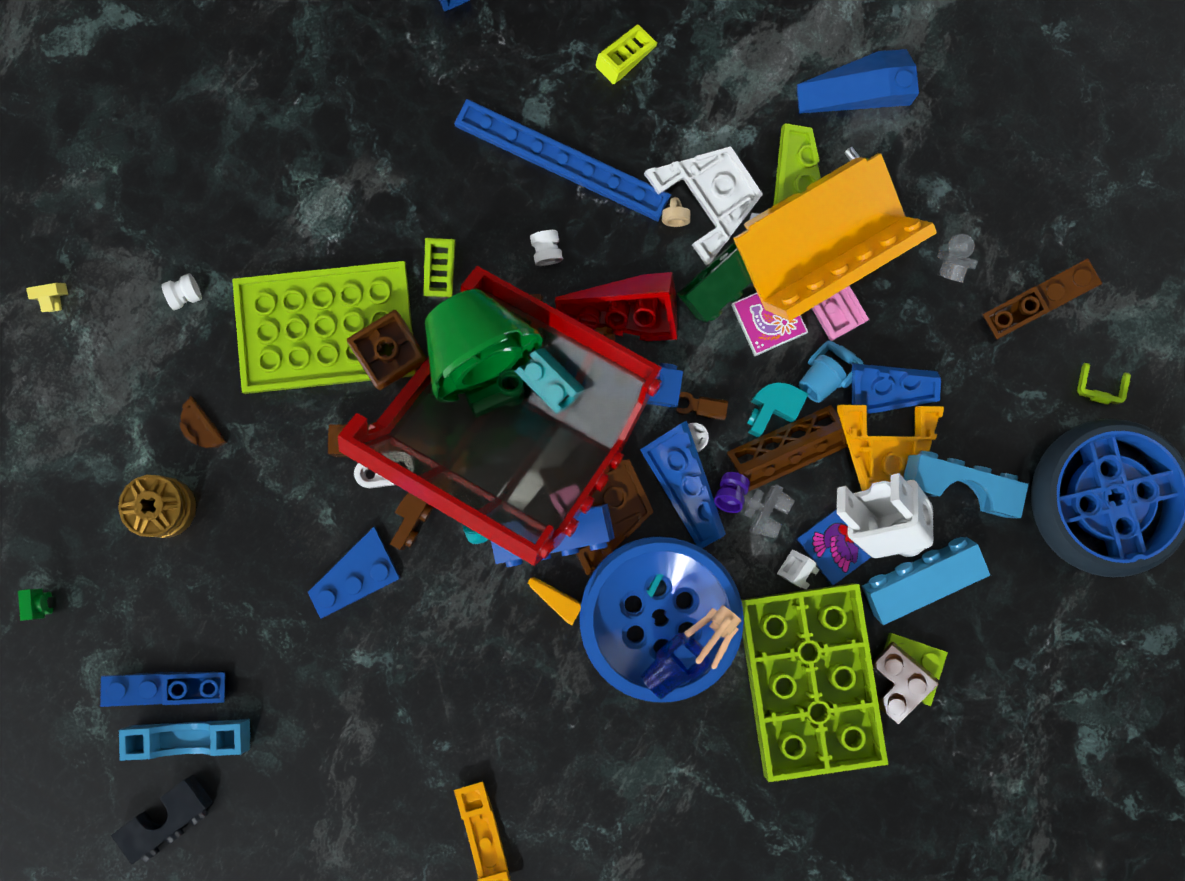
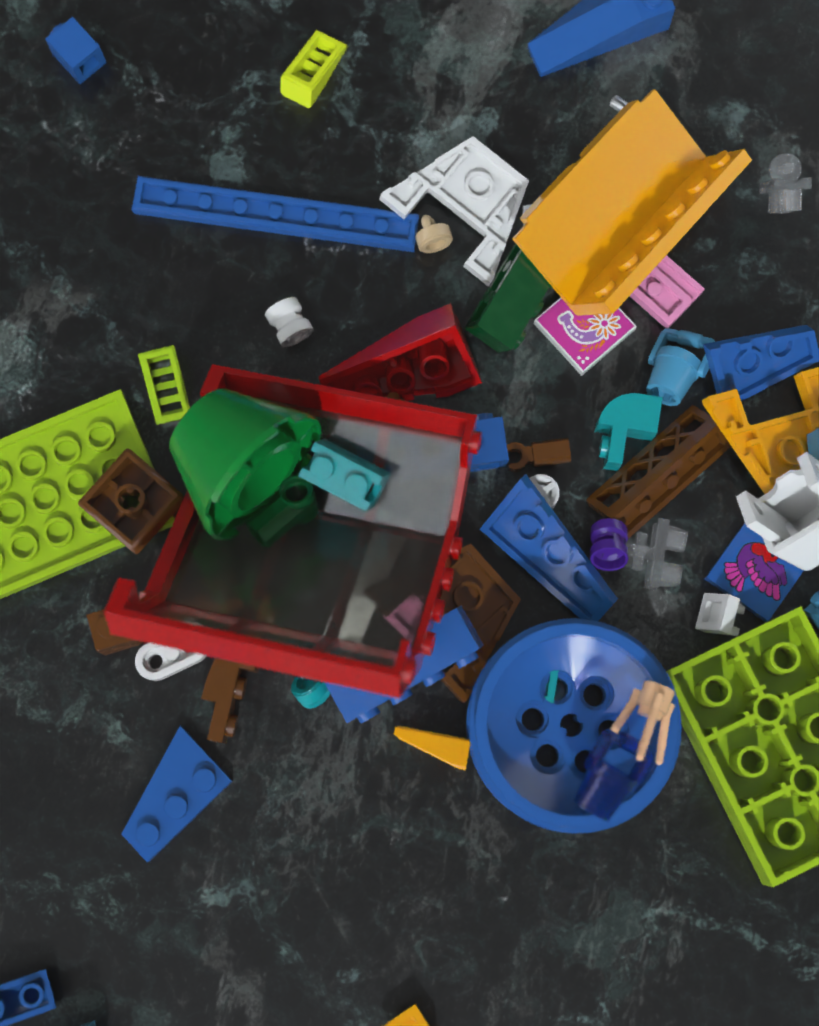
camera: 15 degrees left, 5 degrees down
lime wing [774,123,821,205] -> none

